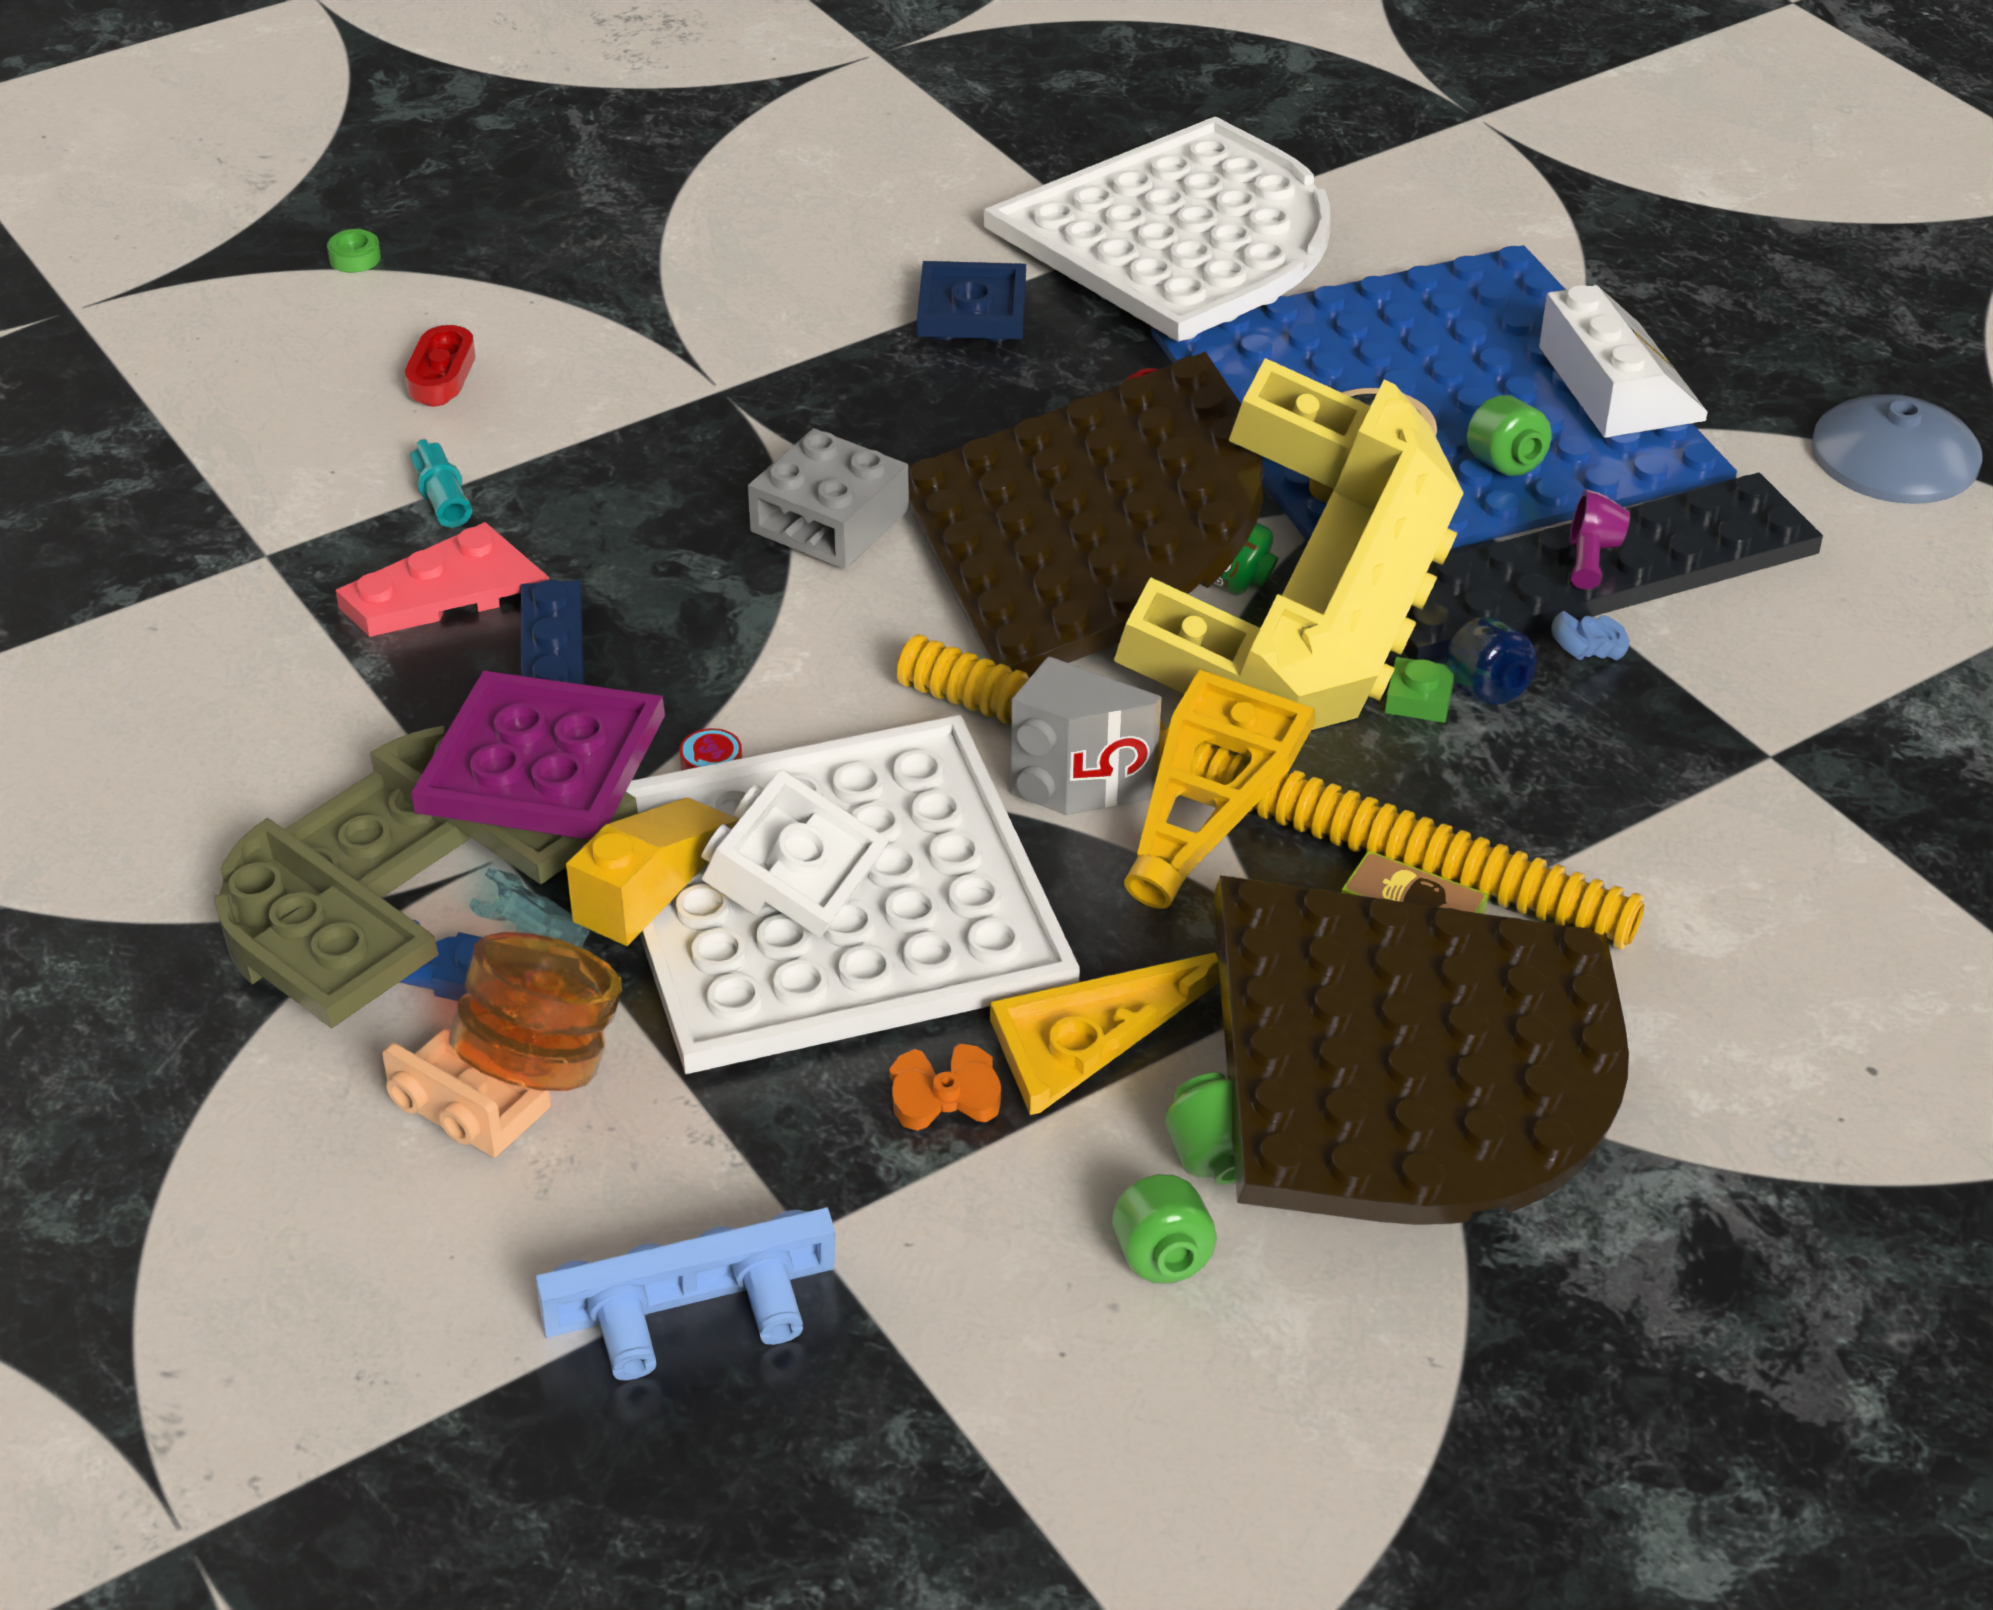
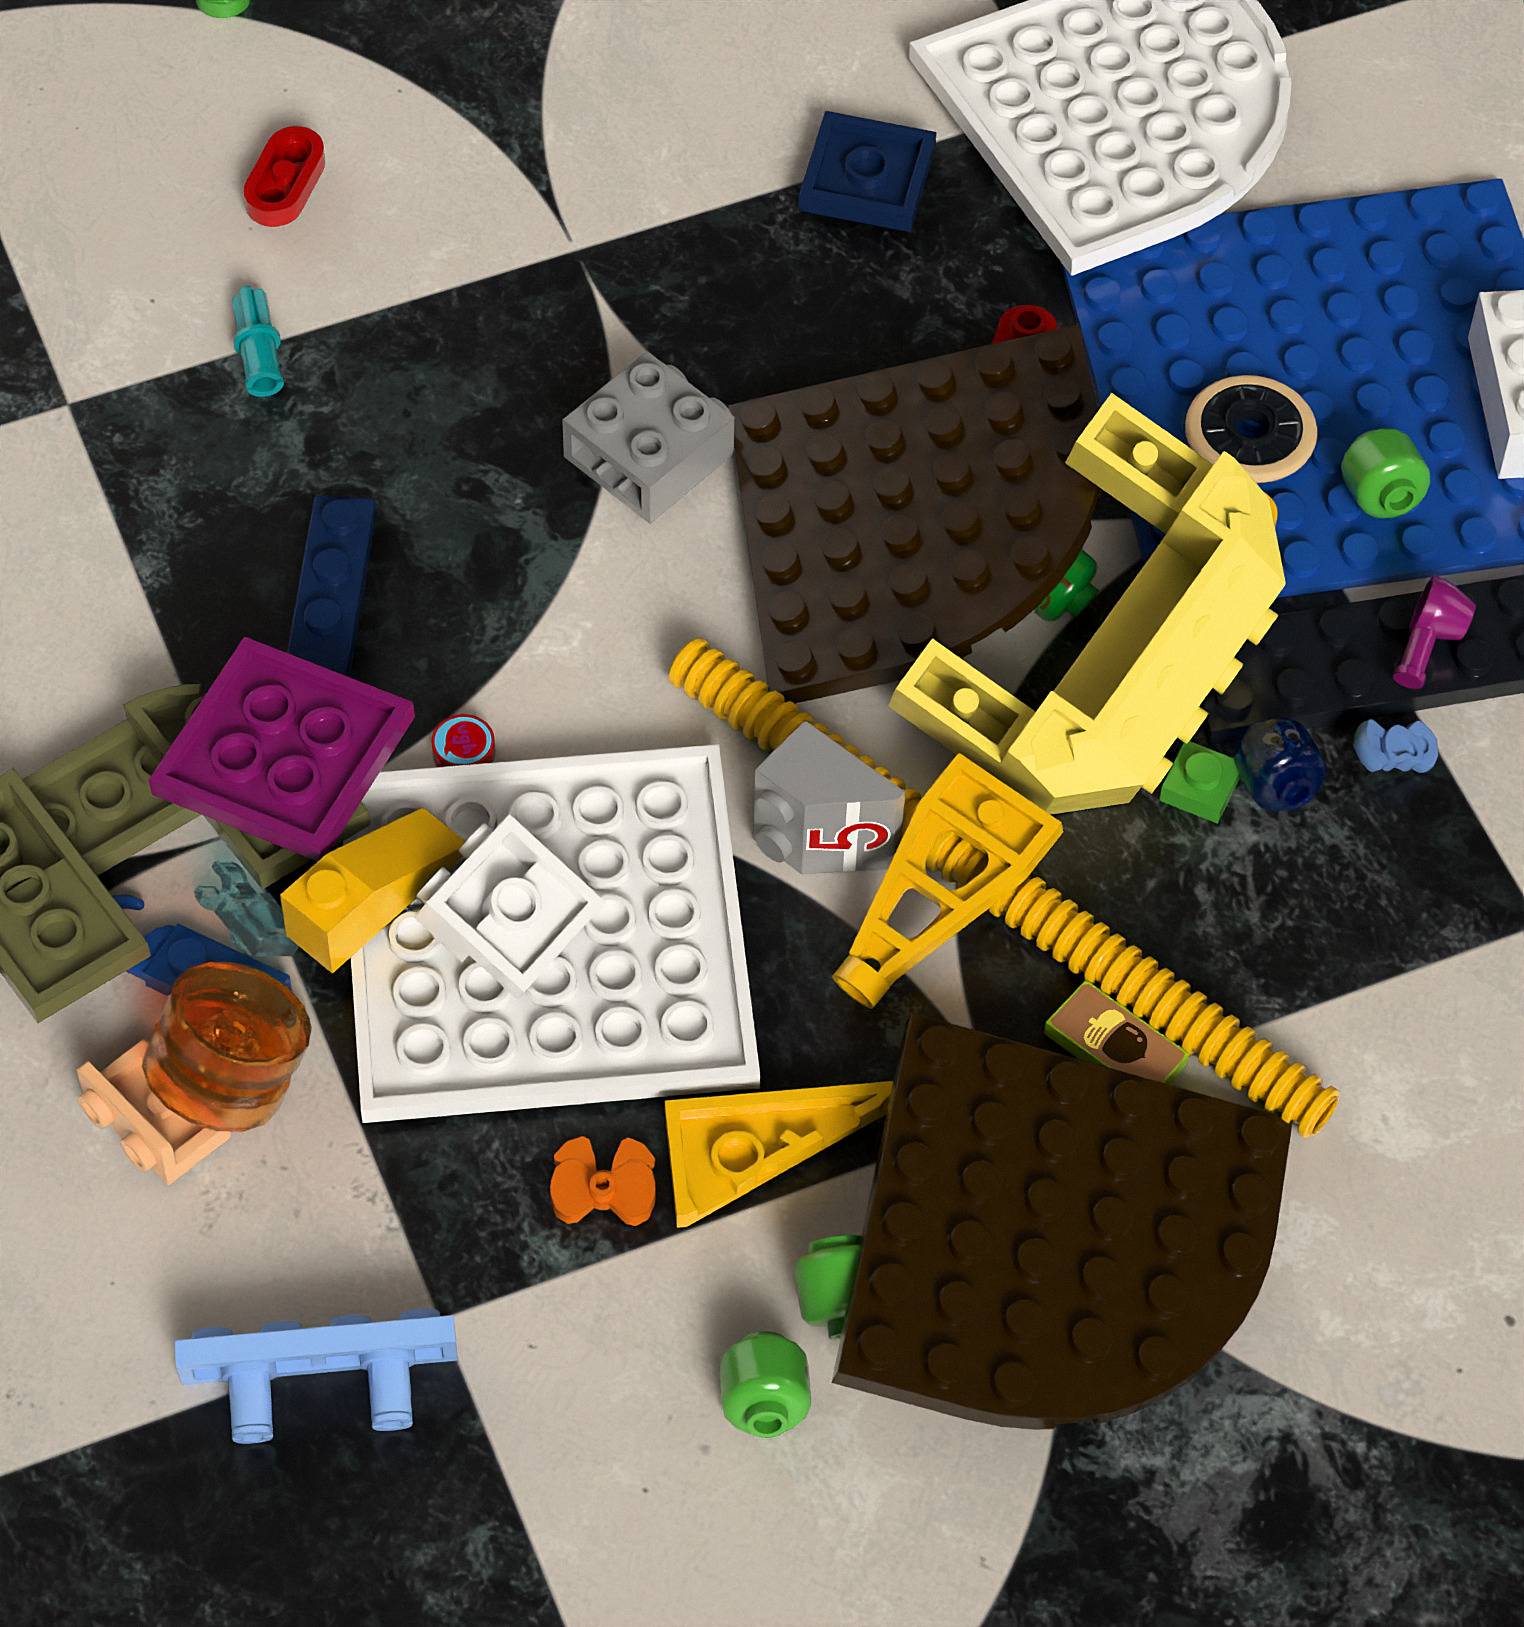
camera: 10 degrees right, 15 degrees up
coral wing [336,522,549,637] -> none

